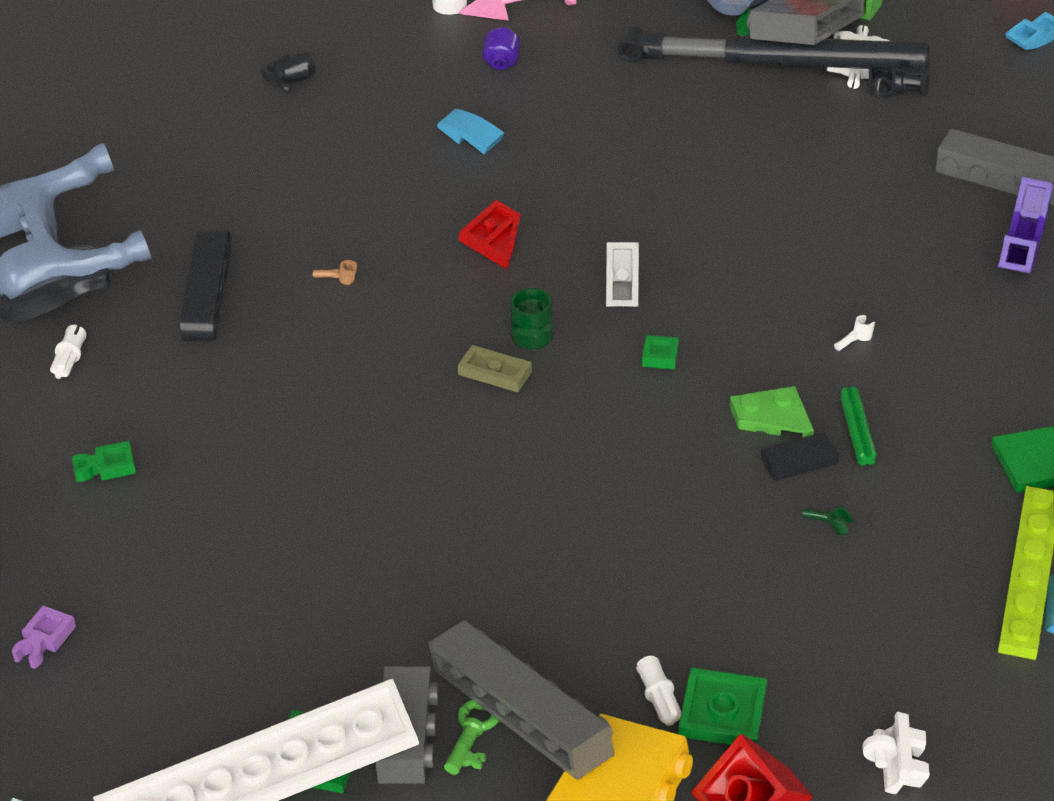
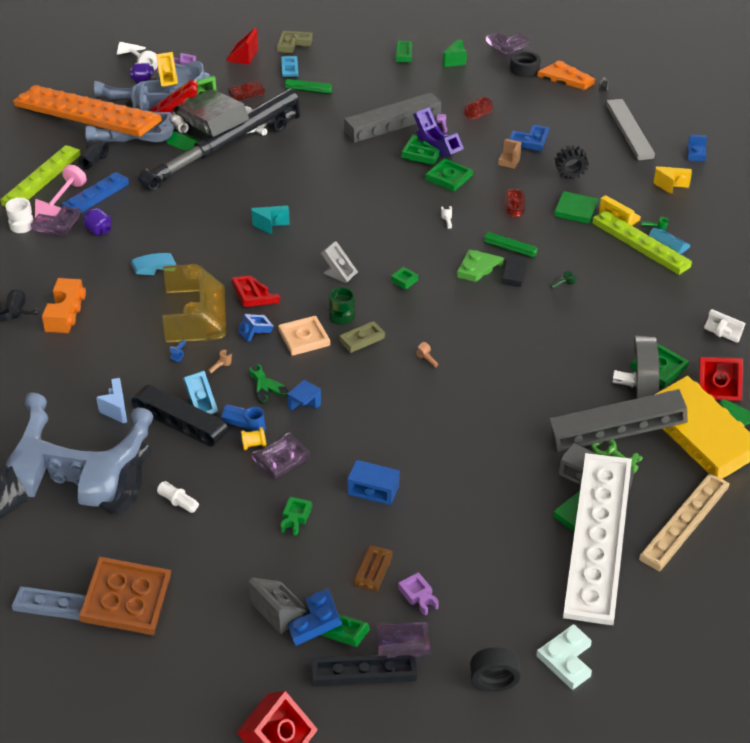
camera: 60 degrees left, 0 degrees up
none -> clear purple plate [31,206,81,236]
none -> orange arch [42,278,86,333]
none -> blue plate [62,172,129,216]
none -> light blue slope [96,378,127,423]
none -> clear yellow windscreen [163,264,227,342]
none -> blue hand [170,340,186,362]
none -> slope [183,371,218,414]
none -> blue piece [221,404,266,432]
none -> clear red plate [228,81,265,100]
none -> blue bracket [238,314,274,342]
none -> yellow bush [241,427,266,450]
none -> green piece [249,364,289,403]
none -> teal slope [251,206,289,234]
none -> clear purple plate [251,432,311,479]
none -> light nougat tile [278,316,330,356]
none -> green axle [285,79,332,94]
none -> blue panel [288,380,321,410]
none -> blue brick [348,460,400,505]
none -> clear orange tile [354,545,393,592]
none -> green wing [401,135,440,165]
none -> nougat hand [416,342,438,368]
none -> green tile [425,158,474,191]
none -> clear red plate [506,189,525,217]
none -> dark grey slope [634,335,659,399]

